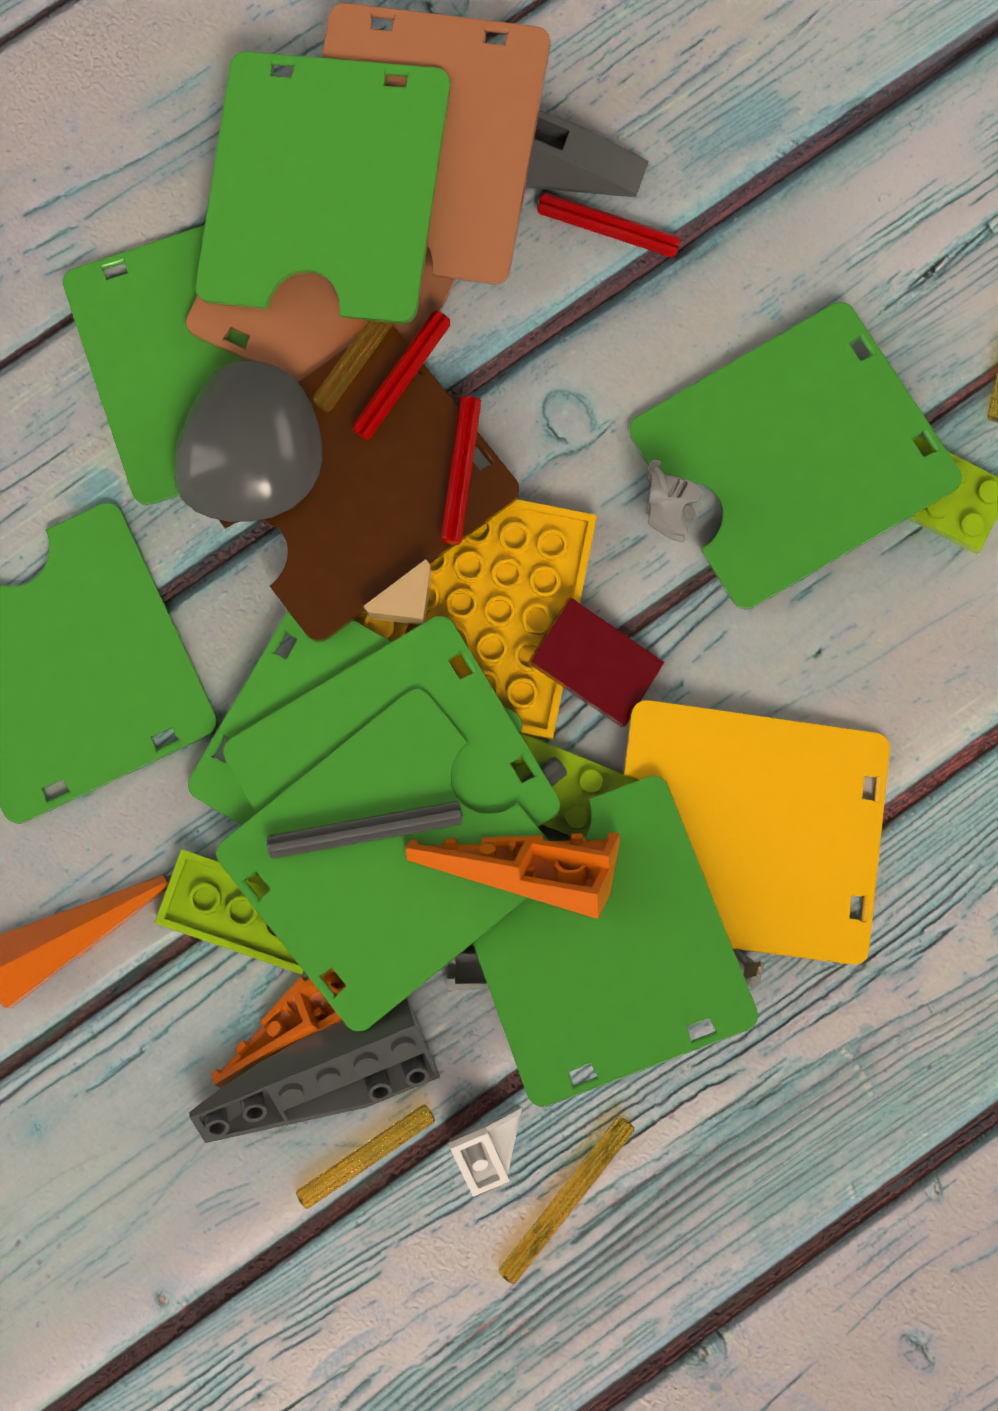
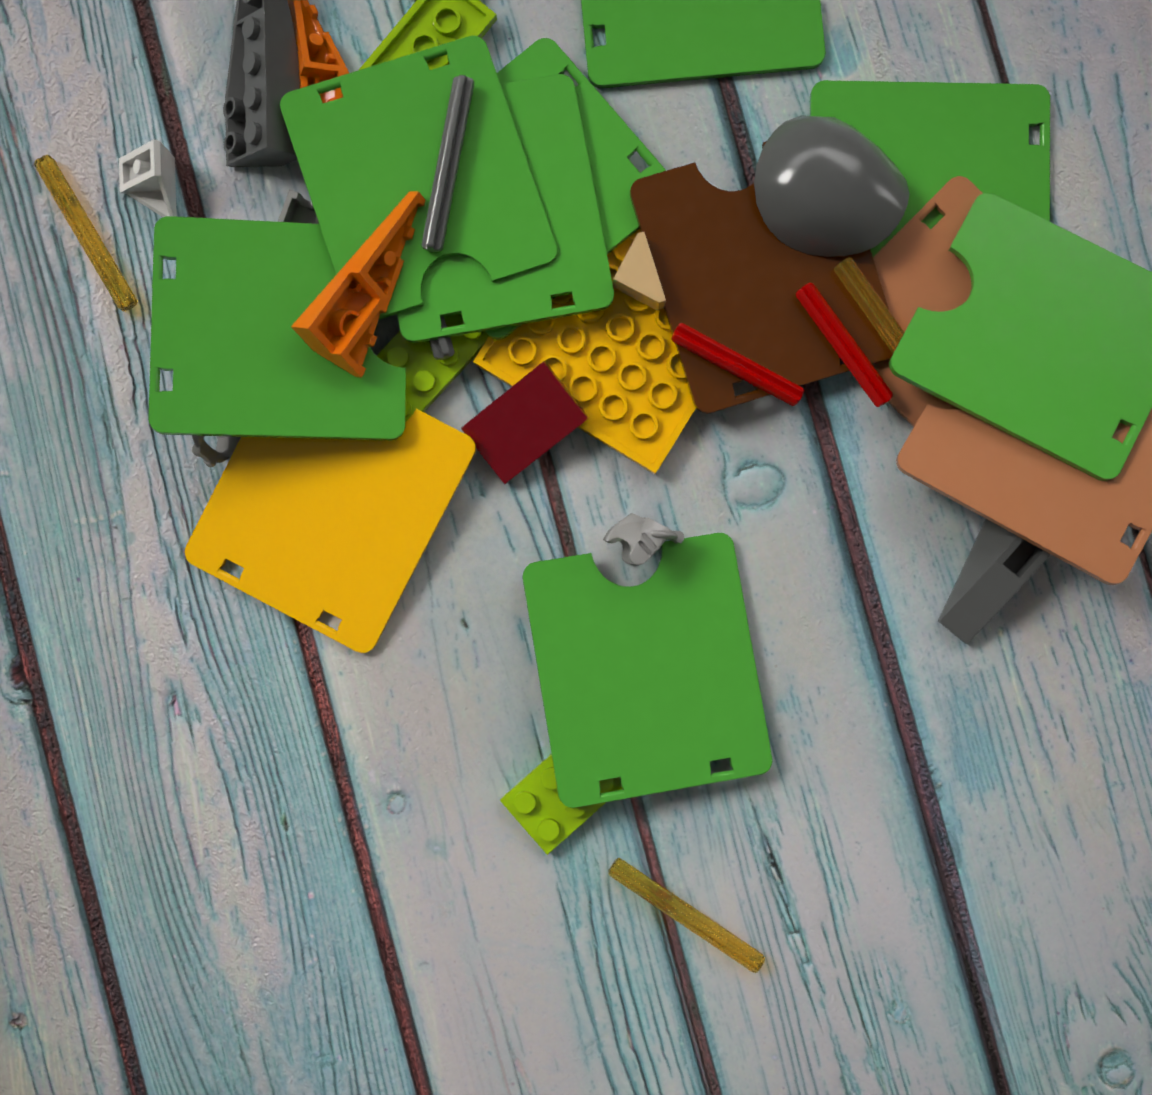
camera: 110 degrees right, 5 degrees up
clear yellow axle [296,1104,435,1209] -> none
red axle [537,193,681,258] -> none

